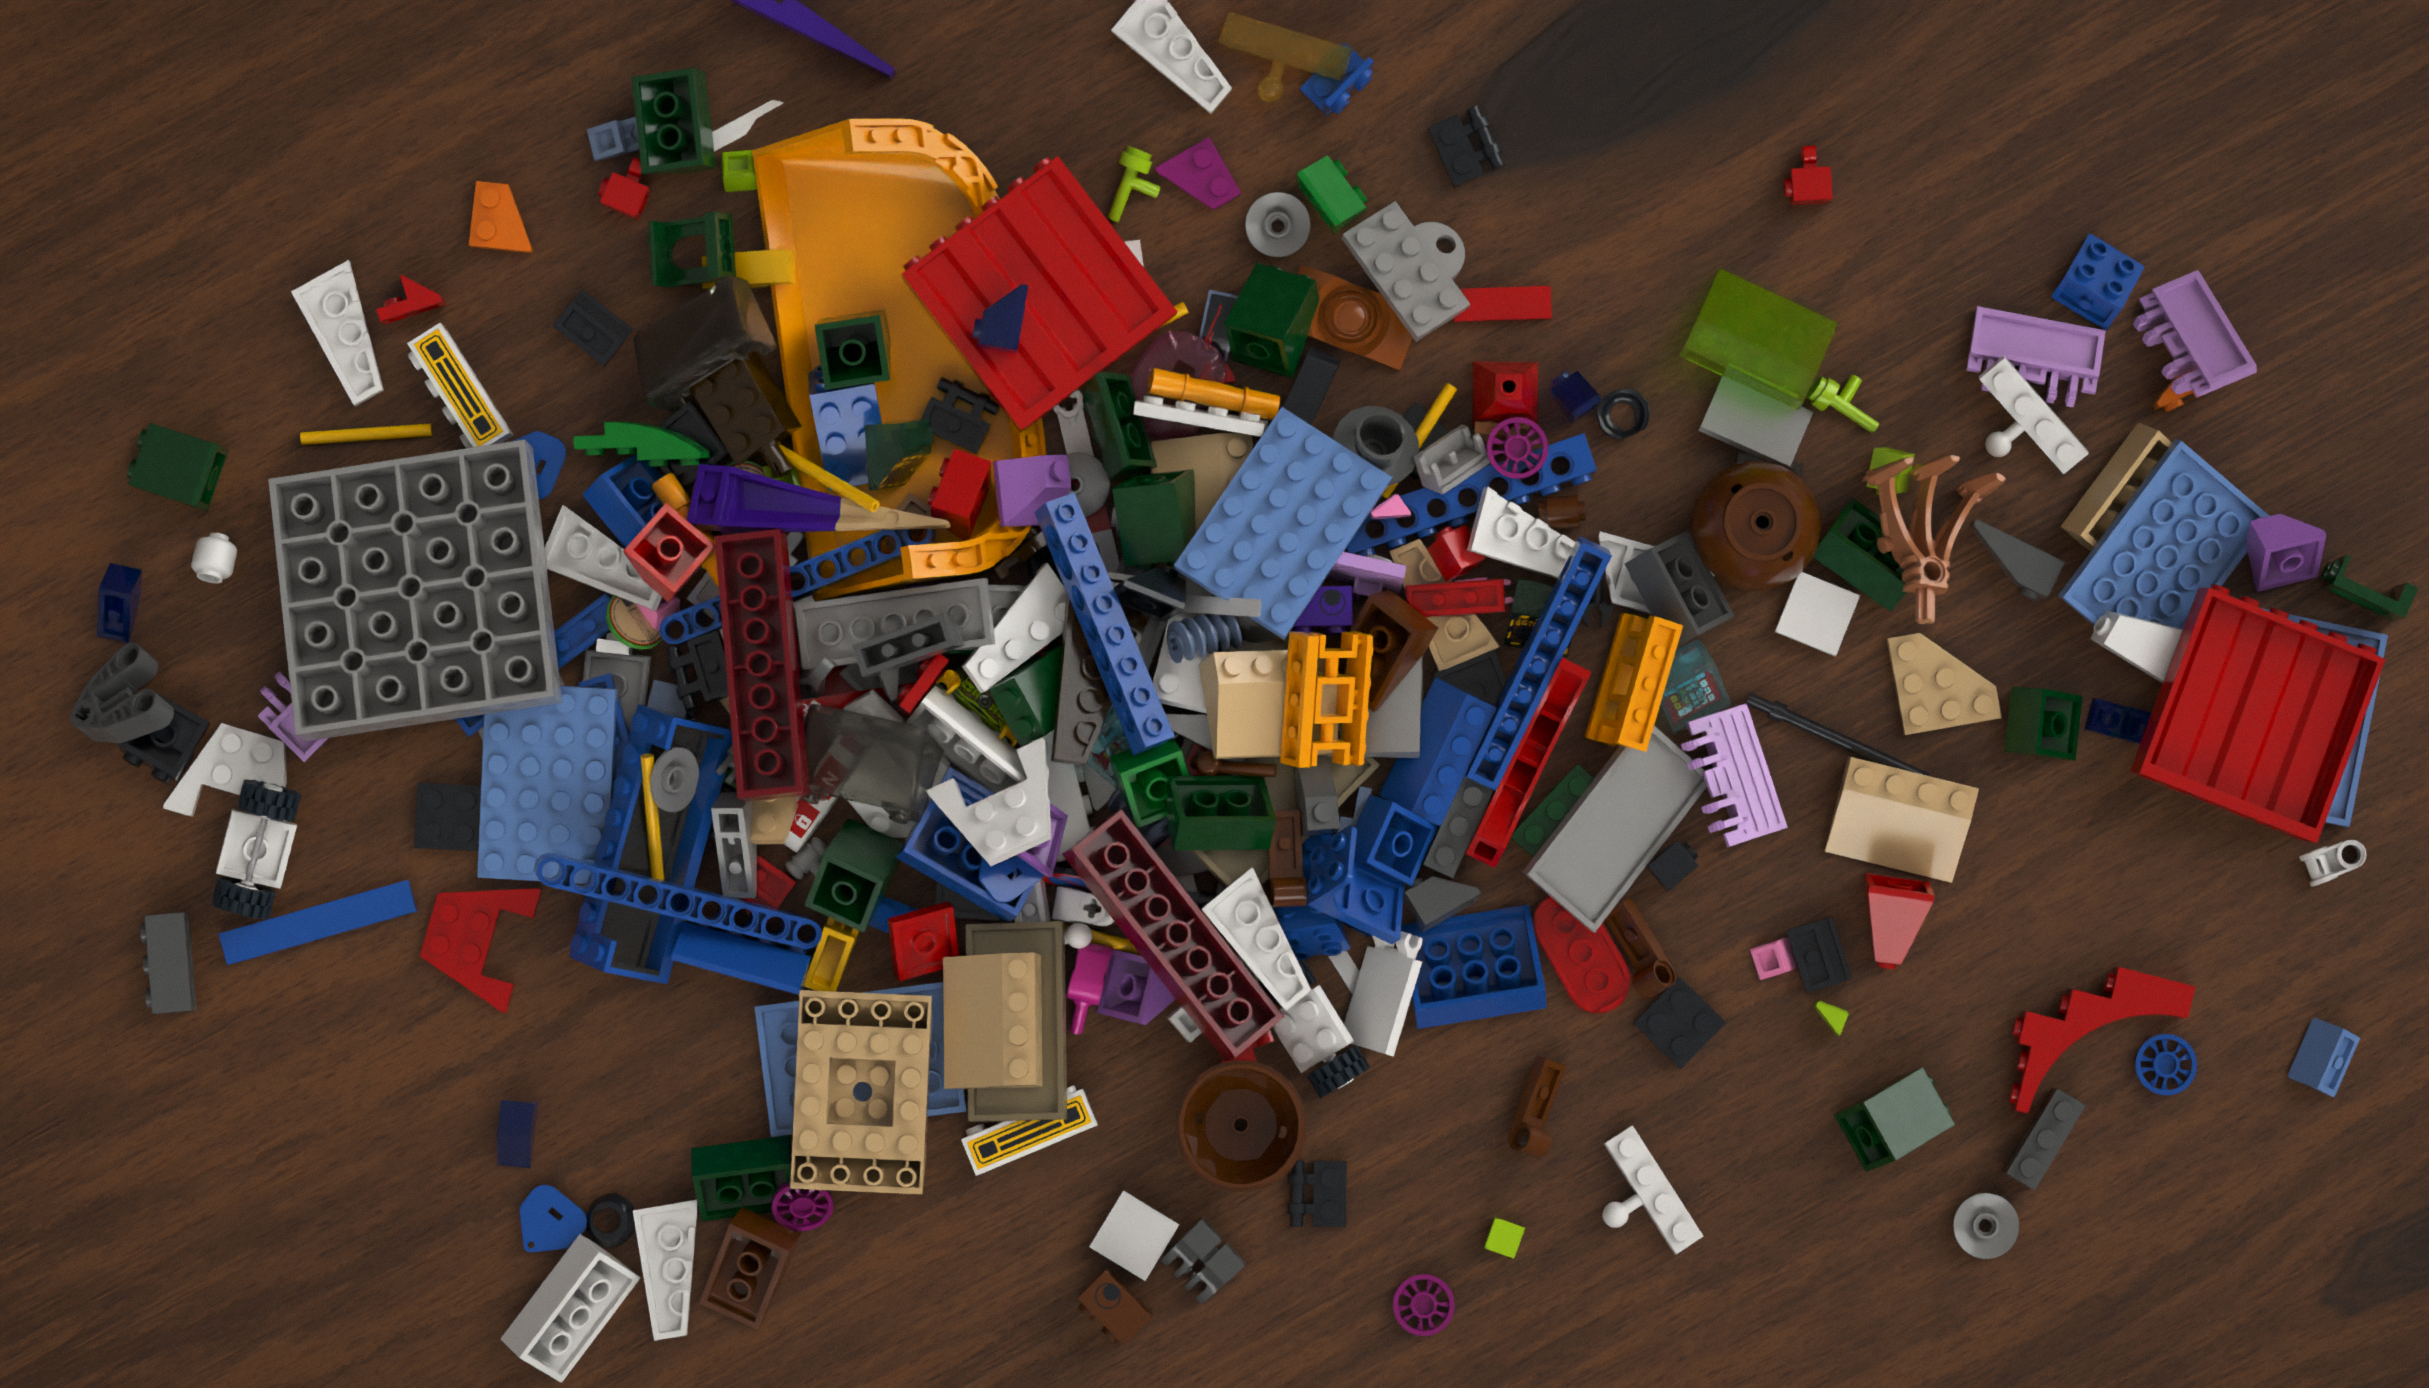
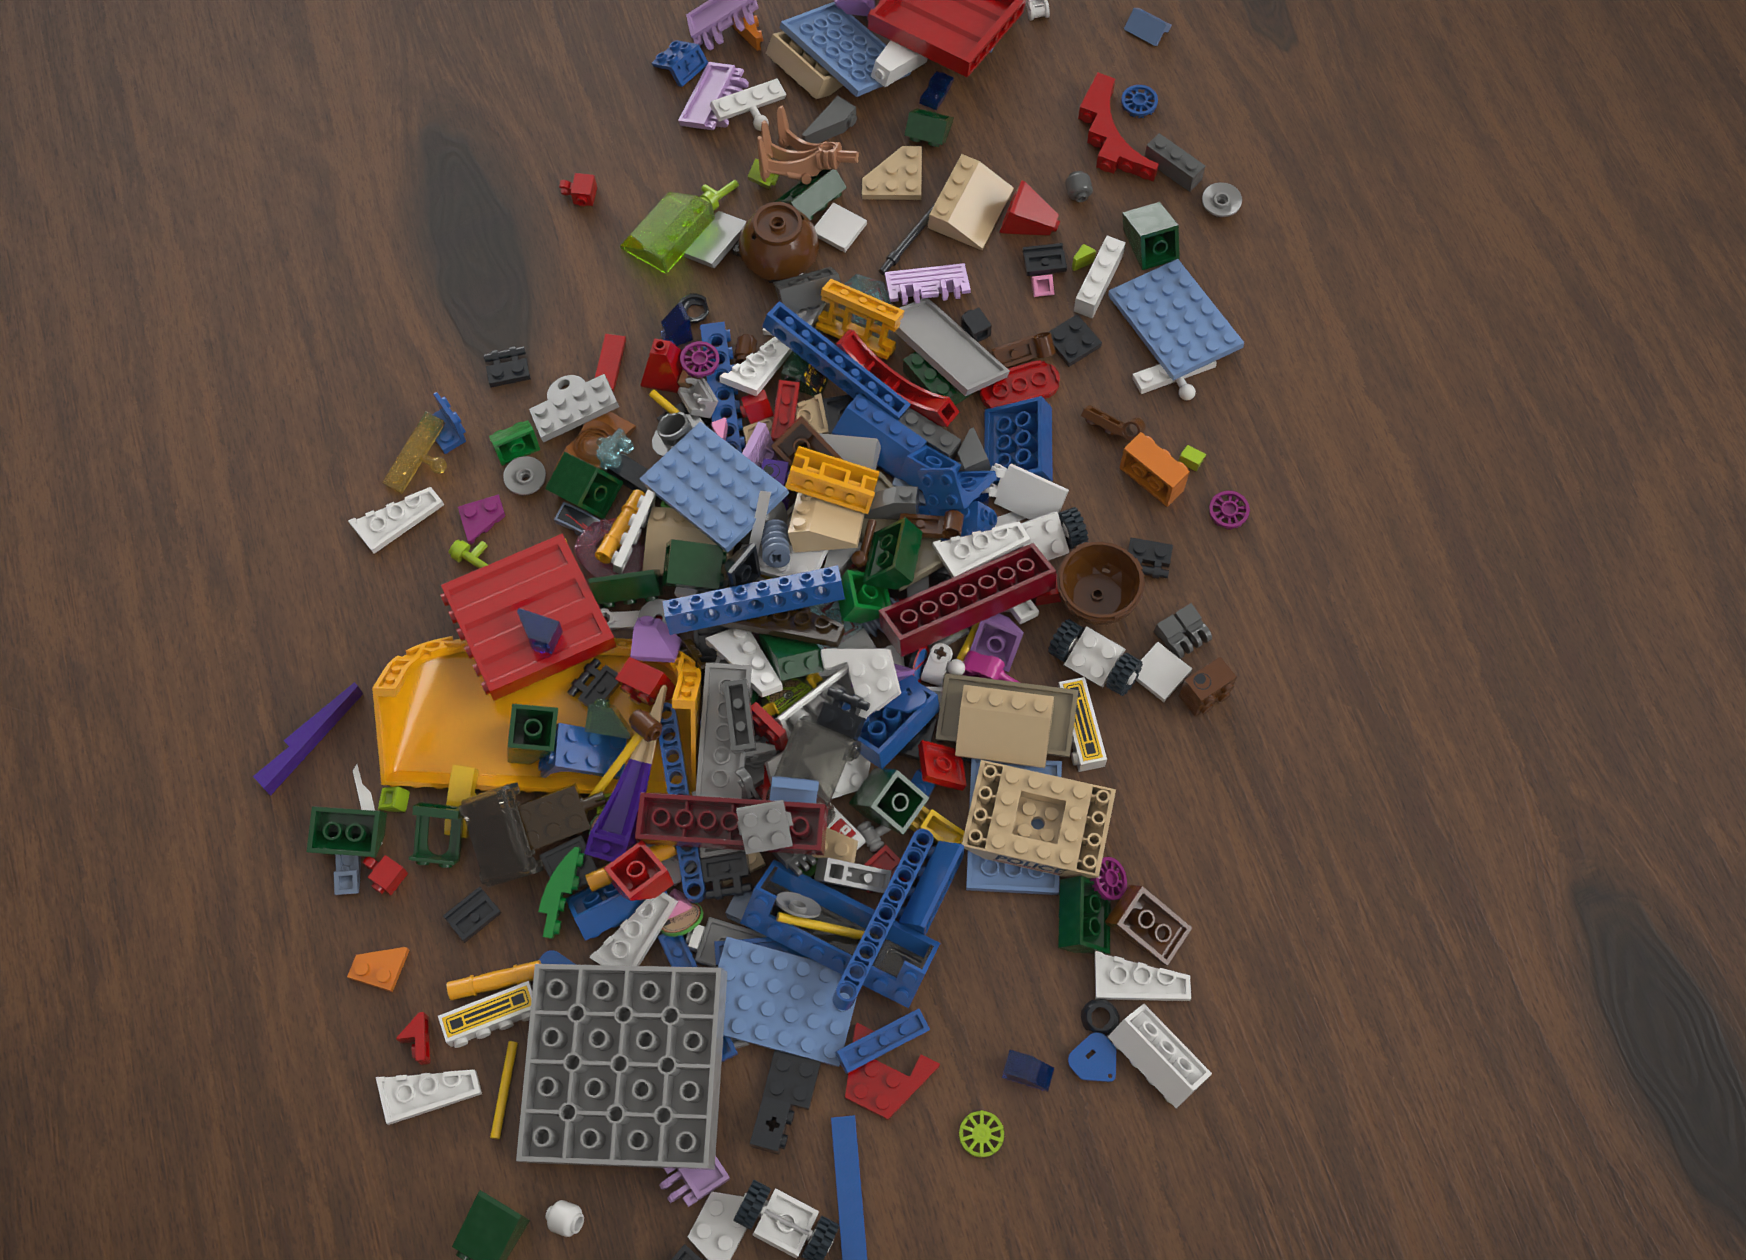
camera: 80 degrees left, 20 degrees down
none -> light orange piece [447,960,541,1001]
none -> clear light blue hips [596,428,634,470]
none -> reddish brown brick [629,709,662,742]
none -> light grey piece [736,800,793,854]
none -> black brick [750,1096,795,1155]
none -> medium blue panel [770,776,819,803]
none -> black plate [816,687,870,740]
none -> blue plate [835,1009,930,1074]
none -> lime wheel [959,1110,1004,1158]
none -> plate [1048,619,1143,696]
none -> dark grey head [1065,171,1093,202]
none -> white brick [1074,236,1126,319]
none -> medium blue plate [1108,259,1244,381]
none -> orange brick [1120,432,1190,507]

